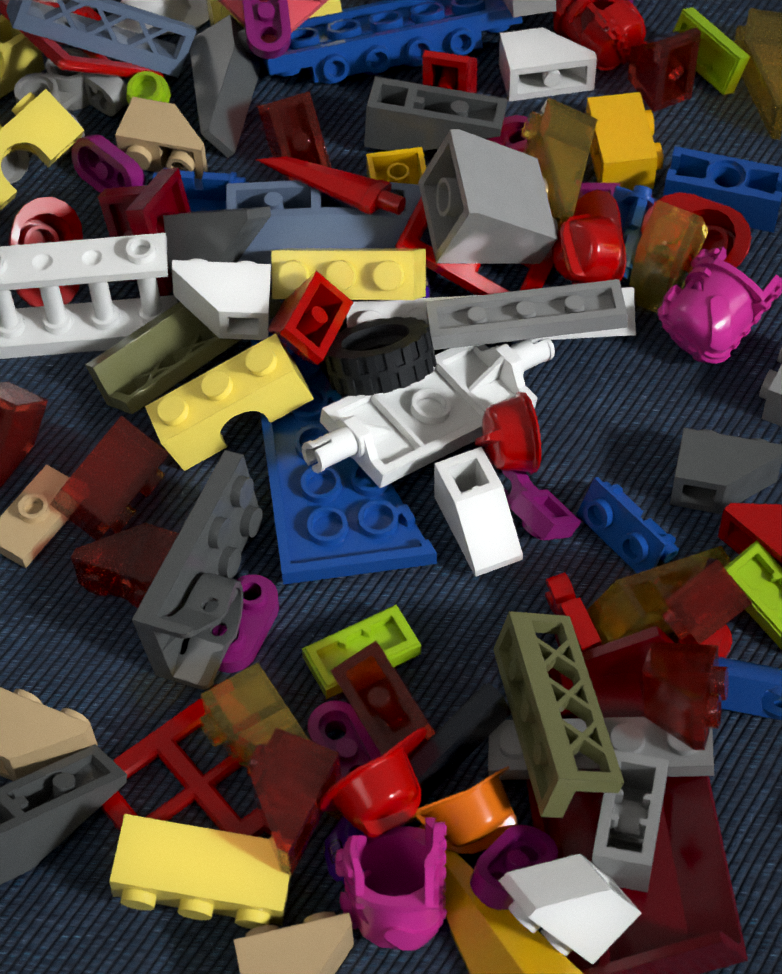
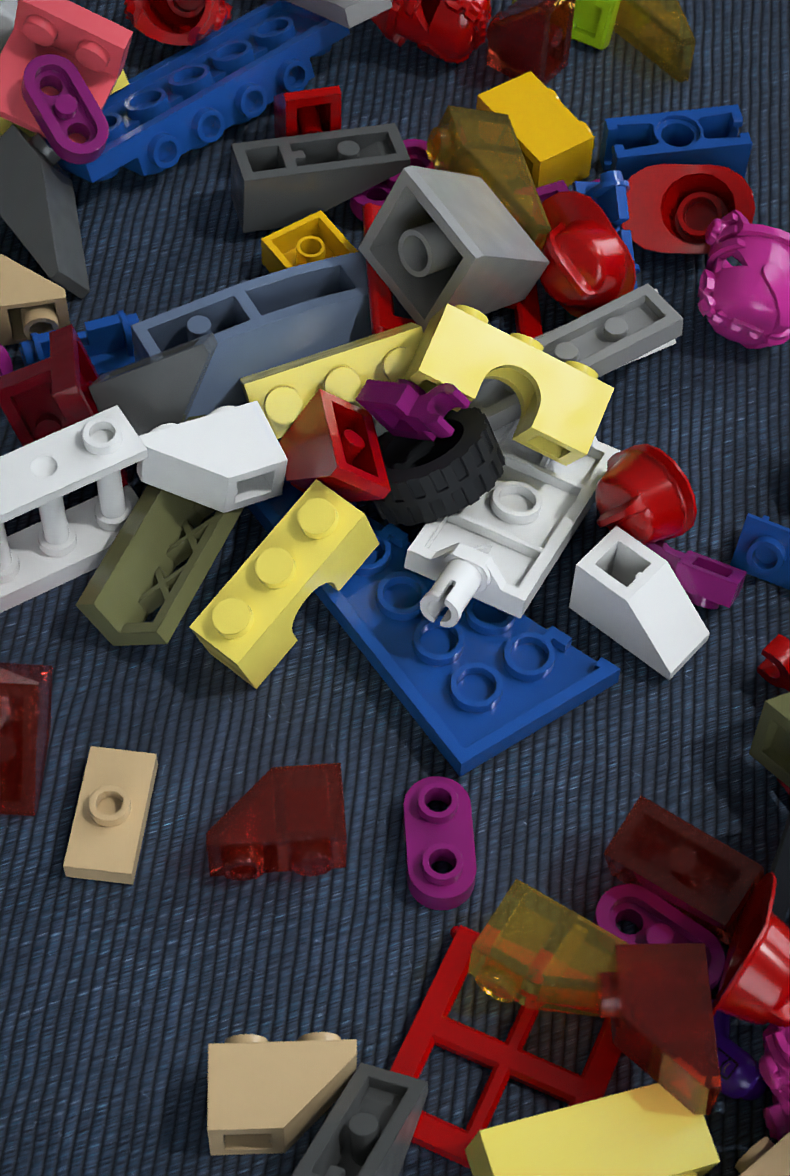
camera: 30 degrees left, 0 degrees up
clear red brick [50,416,169,542] -> none
dark grey plate [132,450,262,690] -> none
red bar [255,156,406,215] -> none
clear red slope [257,91,332,181] -> none
lime plate [302,605,421,699] -> none
white slope [499,27,597,102] -> none
clear yellow slope [628,200,709,313] -> none
none -> magenta plate [356,379,471,442]
none -> light yellow arch [404,303,614,466]

